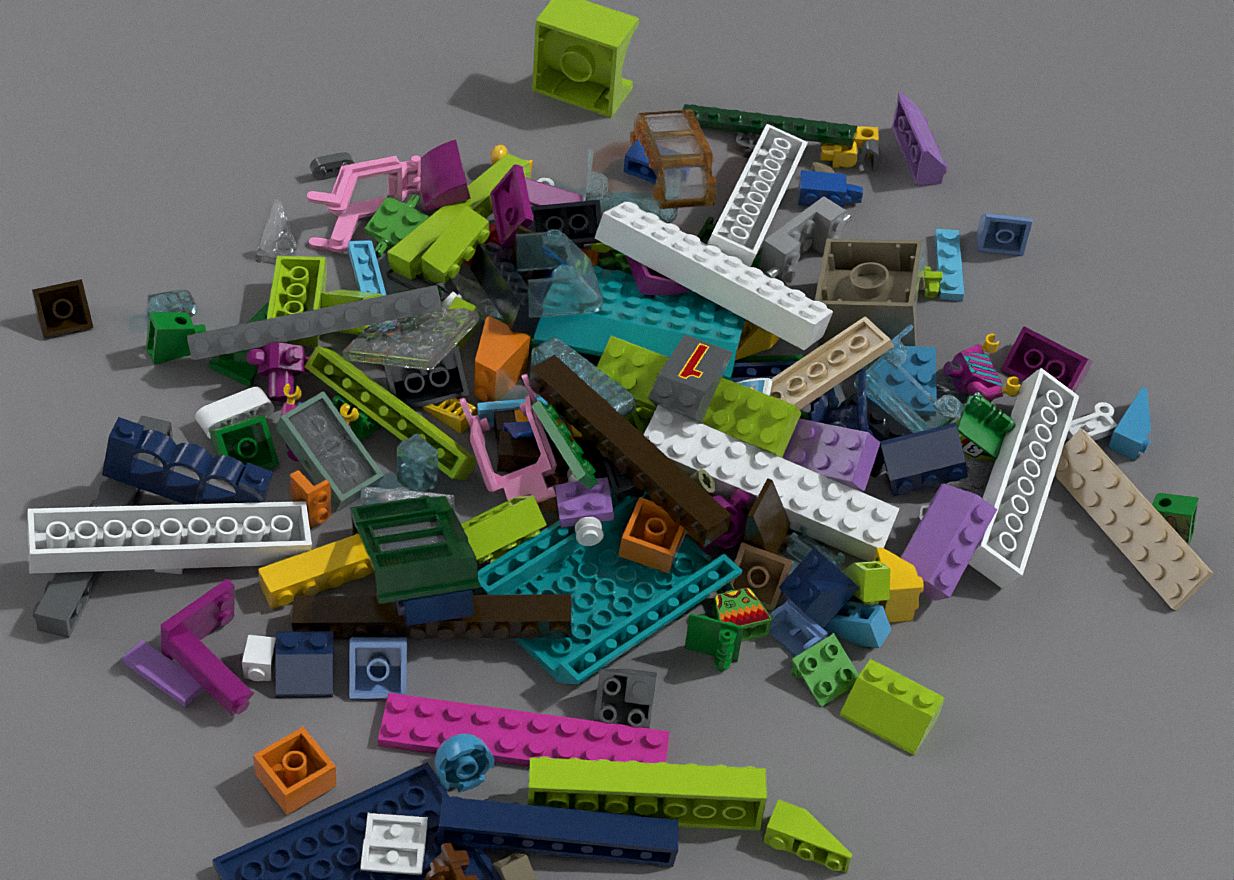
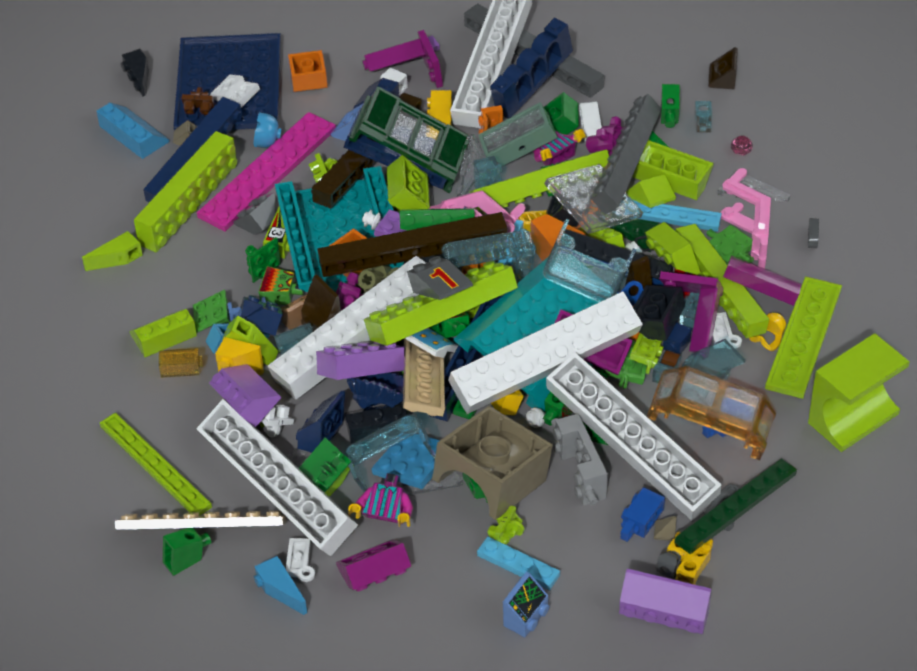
camera: 125 degrees right, 0 degrees up
none -> lime tile [100,412,212,516]
none -> clear yellow brick [159,348,203,378]
none -> slope [263,207,290,259]
none -> lime hips [308,153,338,183]
none -> clear pink plate [731,136,753,156]
none -> lime plate [765,276,842,399]

